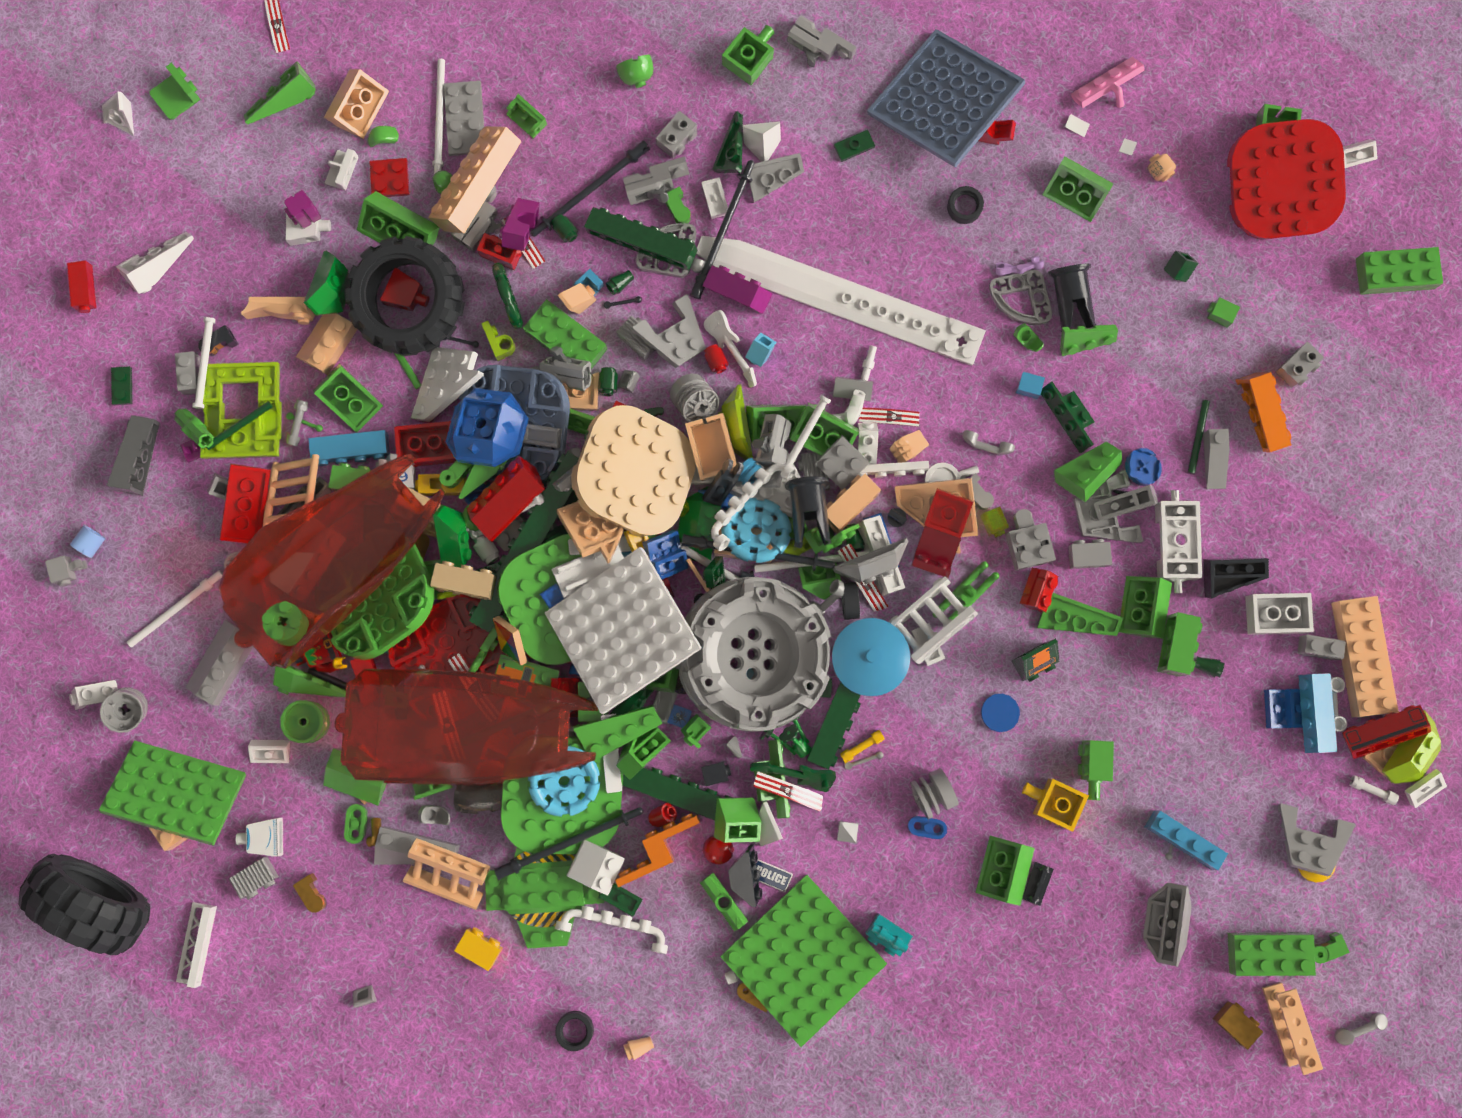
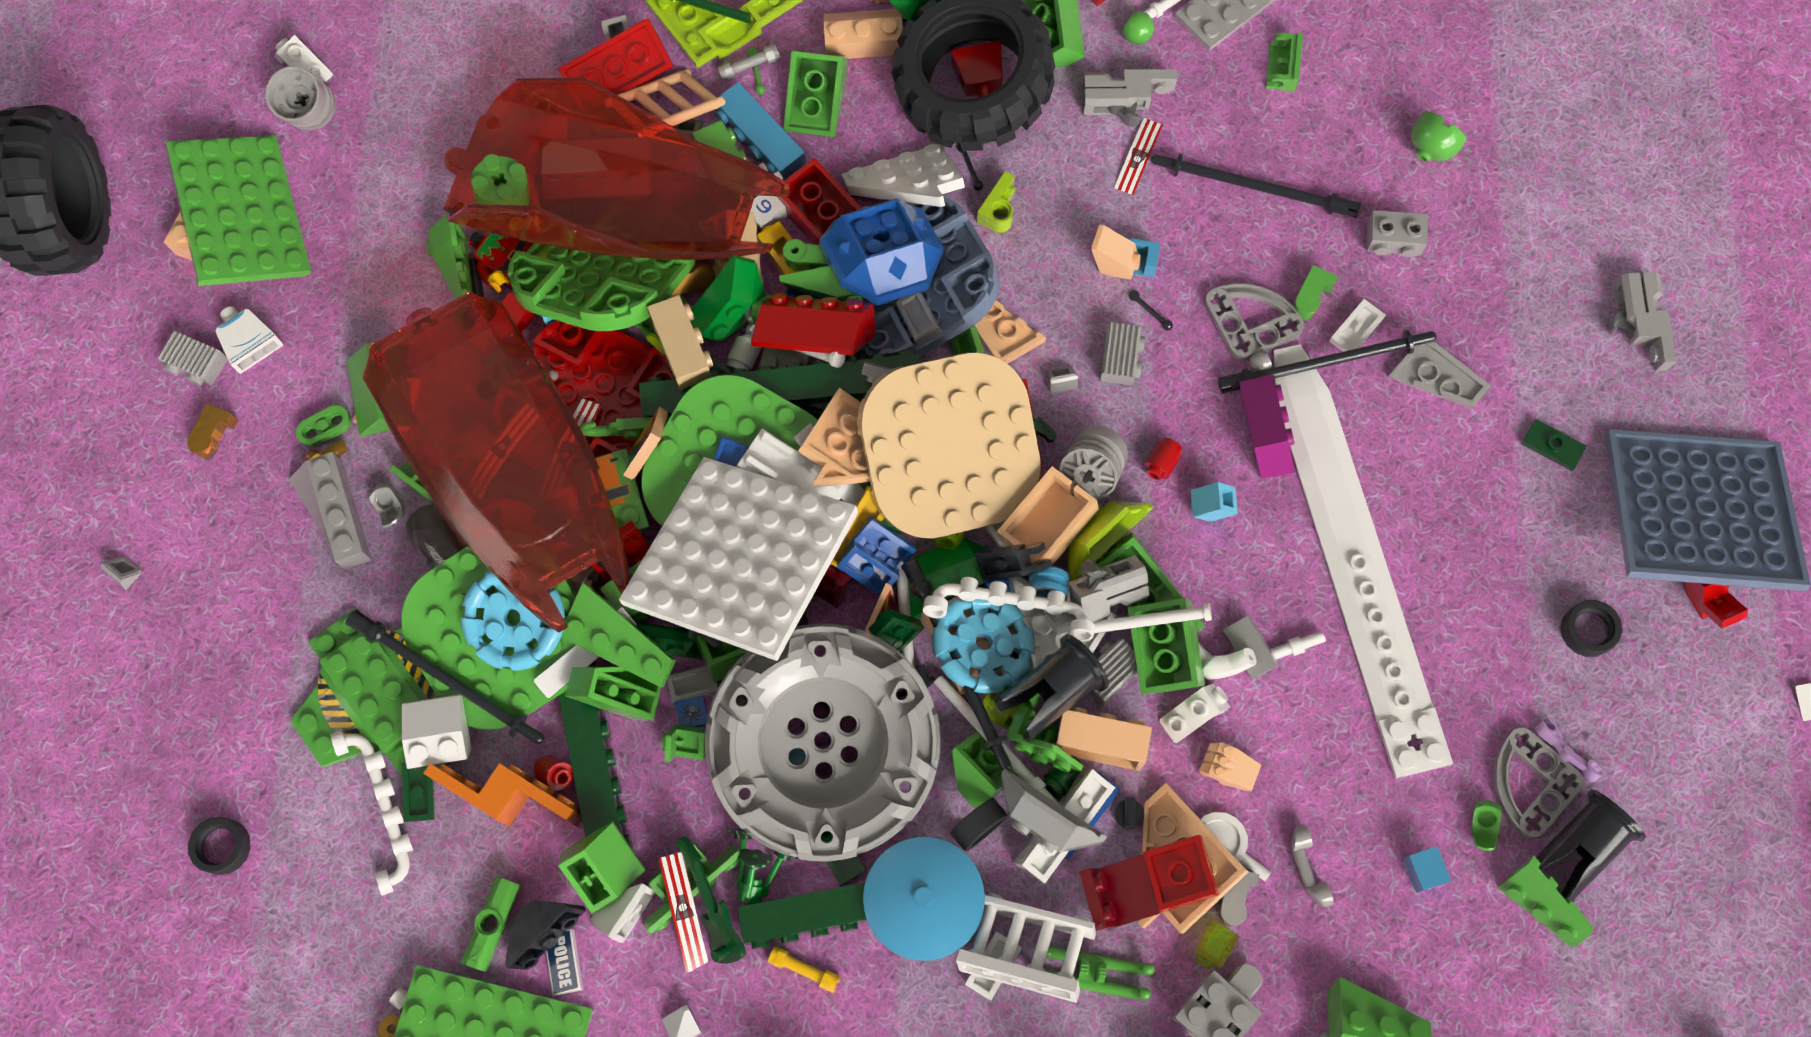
camera: 60 degrees right, 10 degrees down
white bar [127,570,224,647] -> none
white fence [176,902,217,988] -> none
light grey slope [186,620,258,706] -> none
white slope [248,740,290,763] -> none
bright green wheel [280,700,330,743] -> none
bright green bar [394,353,422,390] -> none
light nougat fence [403,838,490,910] -> none
light nougat brick [428,126,521,233] -> none
yellow brick [454,927,503,971] -> none
red brick [477,233,522,271] -> none
dark green plate [492,263,523,329] -> none
magenta arch [499,198,540,251] -> none
bright green brick [523,299,608,370] -> none
light grey plate [530,346,591,391] -> none
dark green brick [551,214,578,243] -> none
dark green brick [584,207,698,271] -> none
dark green brick [598,367,618,397] -> none
dark green cone [605,270,634,295] -> none
light grey plate [623,156,689,205] -> none
light nougat cone [623,1036,654,1060] -> none
light grey wing [630,294,706,368] -> none
black brick [701,761,731,787] -> none
red hair [702,835,734,865] -> none
white piece [704,310,757,387] -> none
dark green wing [712,111,743,173] -> none
bright green brick [722,25,774,86] -> none
light grey slope [726,736,742,758] -> none
white slope [743,121,781,162] -> none
light grey bar [810,579,844,615] -> none
light grey plate [815,436,869,490] -> none
sticker [838,544,888,611] -> none
light grey hinge [845,751,884,770] -> none
white plate [858,461,929,478] -> none
sticker [859,408,920,427] -> none
dark green bracket [1041,381,1095,453] -> none
bright green slope [1042,156,1114,222] -> none
dark green panel [1164,250,1199,282] -> none

